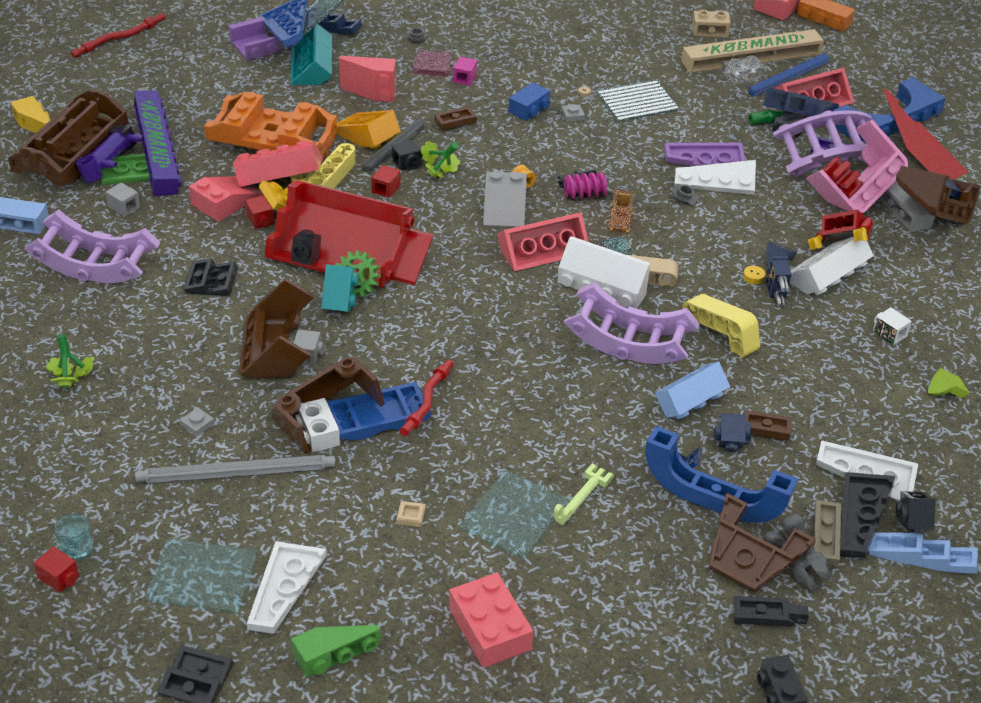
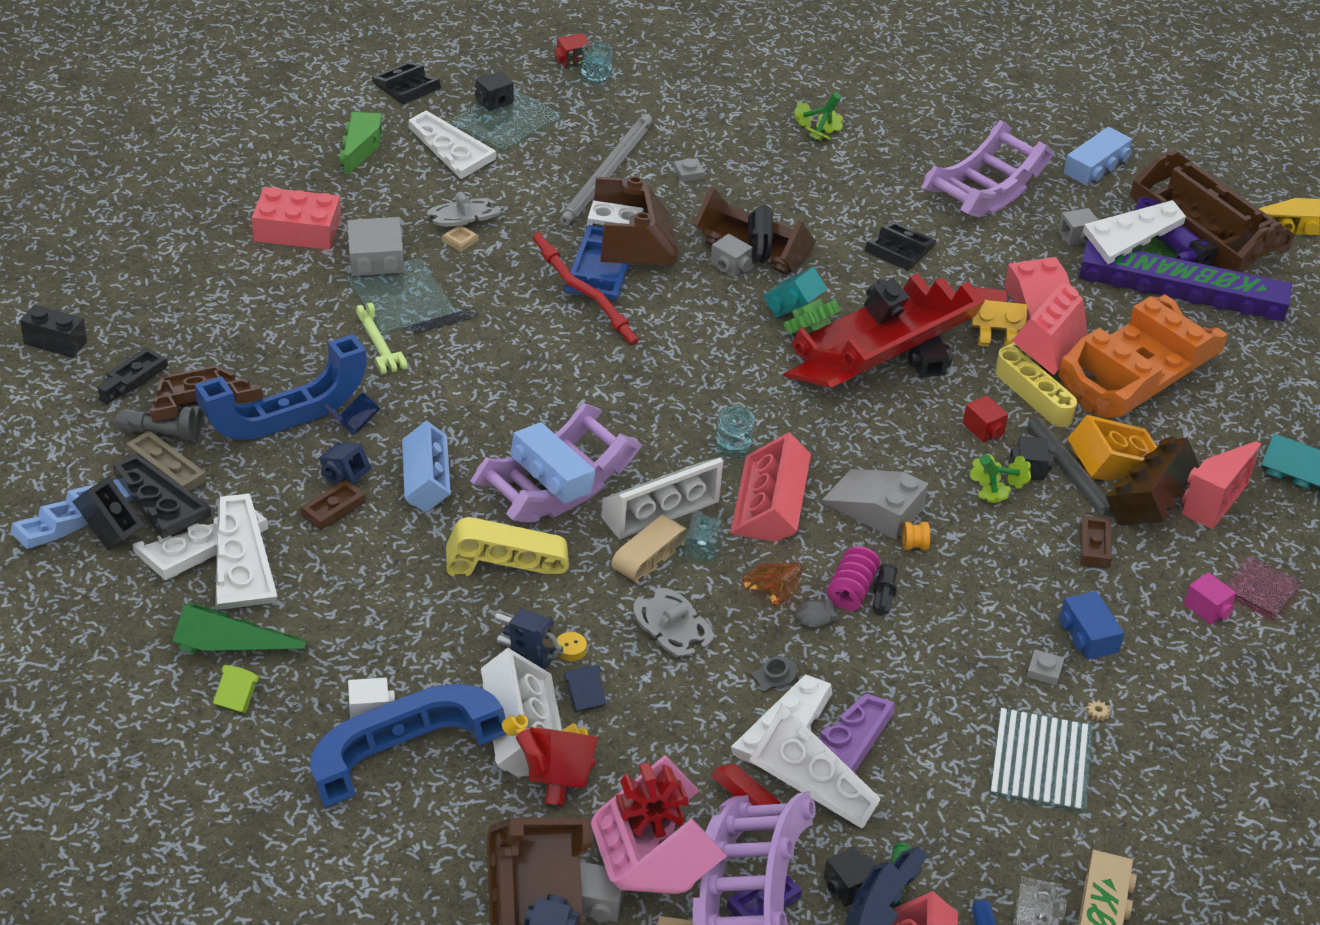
camera: 120 degrees right, 0 degrees up
none -> green wedge [172,602,307,654]
none -> white wing [215,494,278,610]
none -> blue arch [310,684,507,808]
none -> light grey brick [347,217,404,276]
none -> dark blue piece [404,309,478,335]
none -> light grey shield [427,192,501,227]
none -> black brick [475,71,514,111]
none -> light blue brick [510,422,595,504]
none -> light grey shield [633,588,715,658]
none -> red tile [712,764,781,806]
none -> clear light blue wheel [716,406,755,458]
none -> black arm [748,205,773,263]
none -> white wing [749,704,880,829]
none -> white wing [1083,200,1186,264]
none -> dark brown wedge [1105,437,1200,526]

